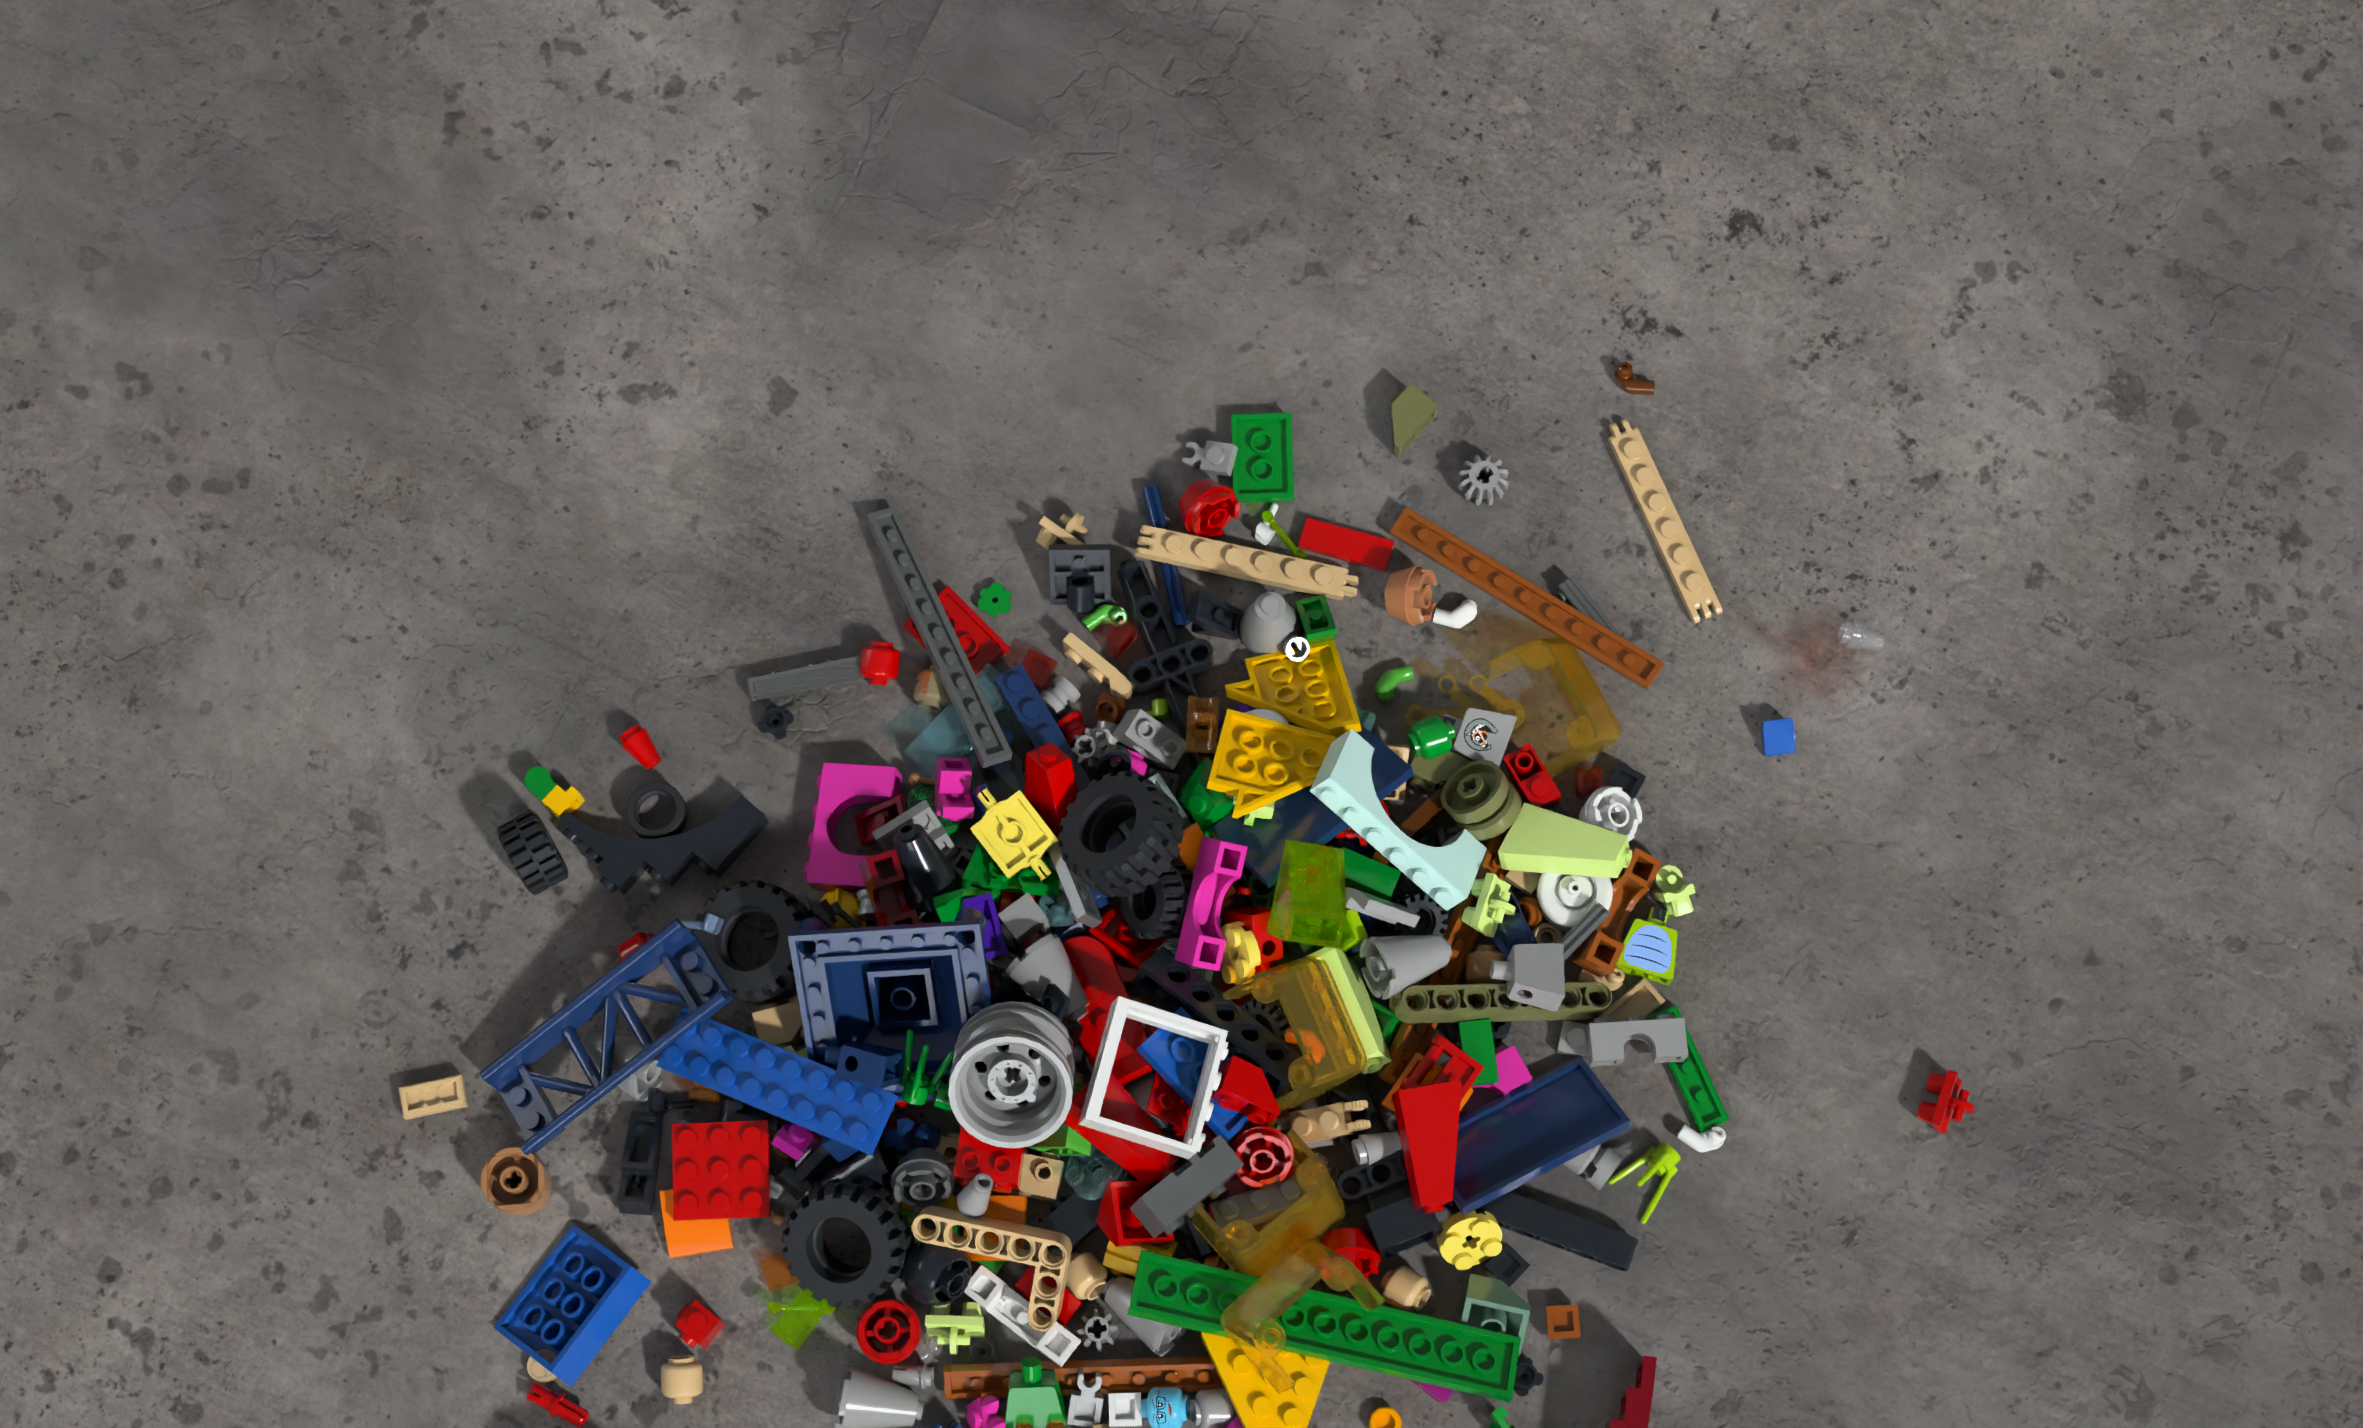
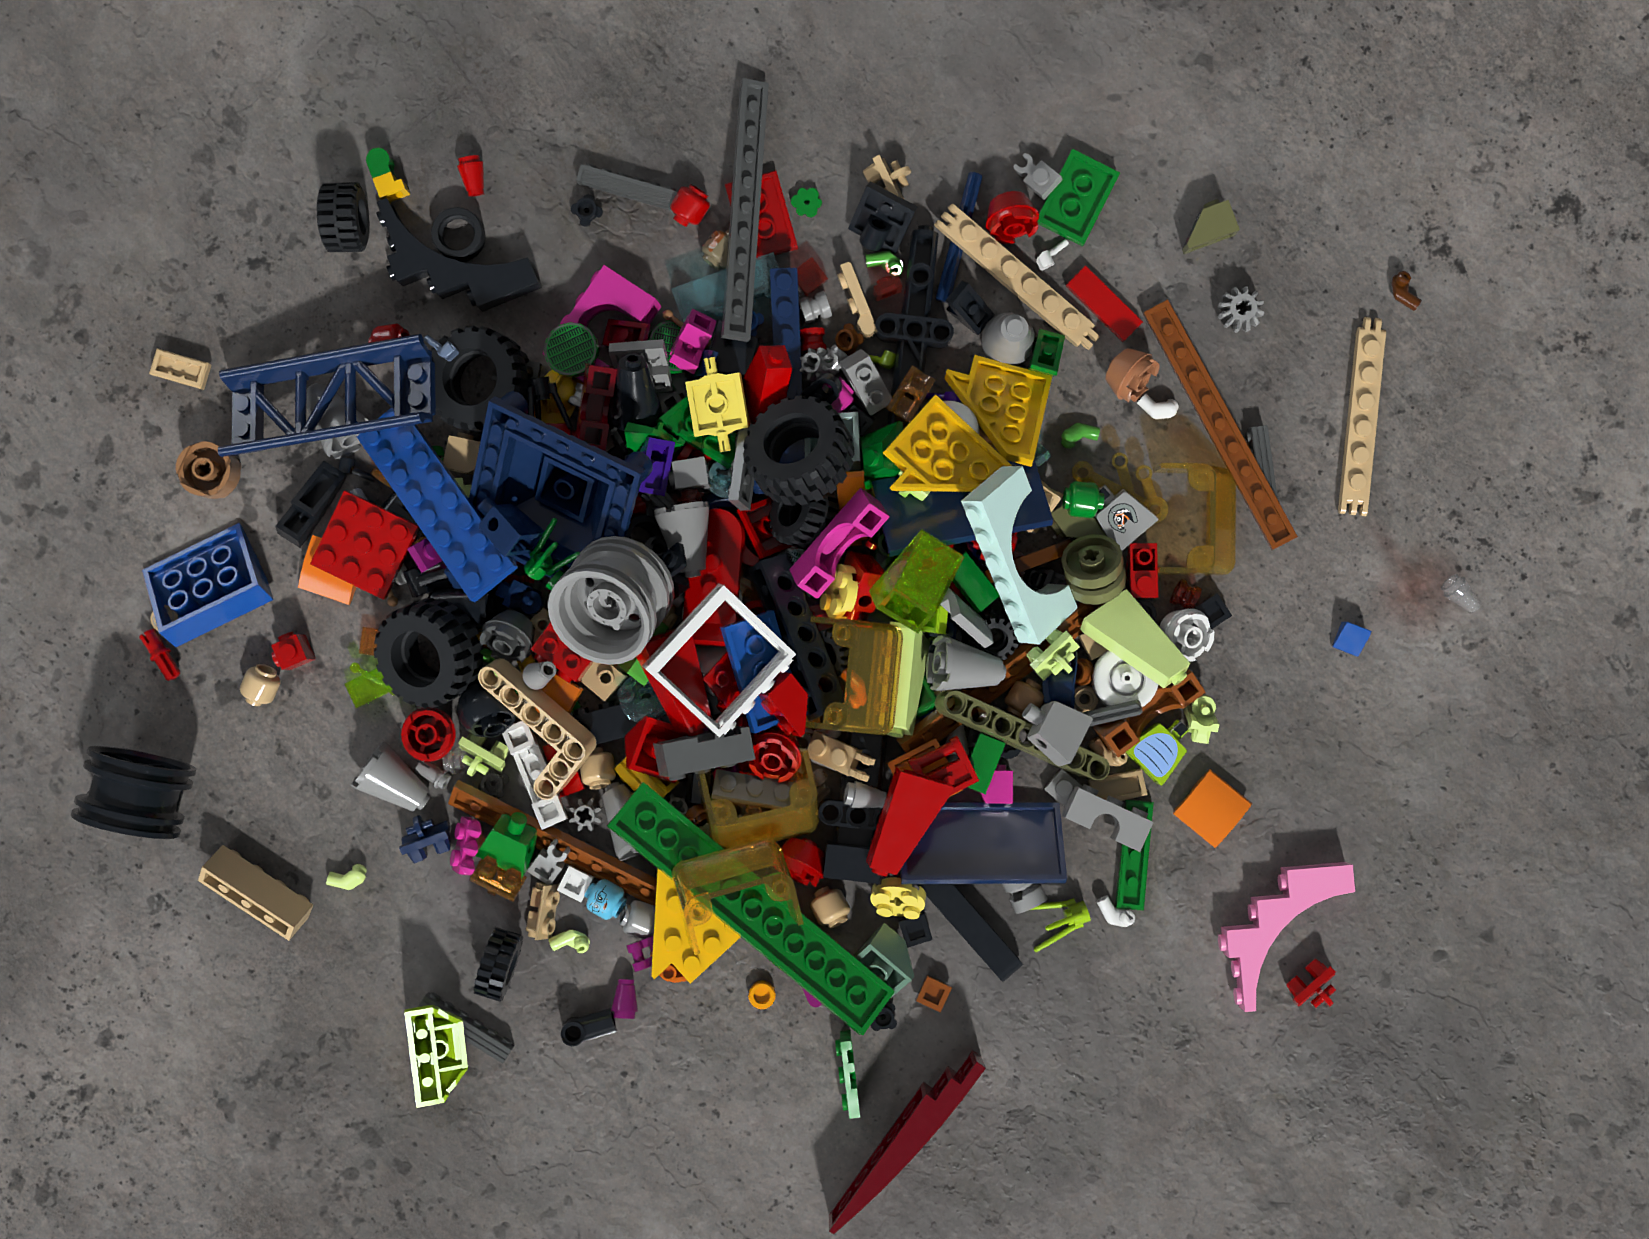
camera: 25 degrees right, 15 degrees up
clear neon green hinge [1262,510,1307,559] -> none
hinge [1283,635,1310,661] -> none
none -> tile [544,322,600,378]
none -> orange slope [1173,769,1252,848]
none -> bright pink arch [1218,862,1355,1012]

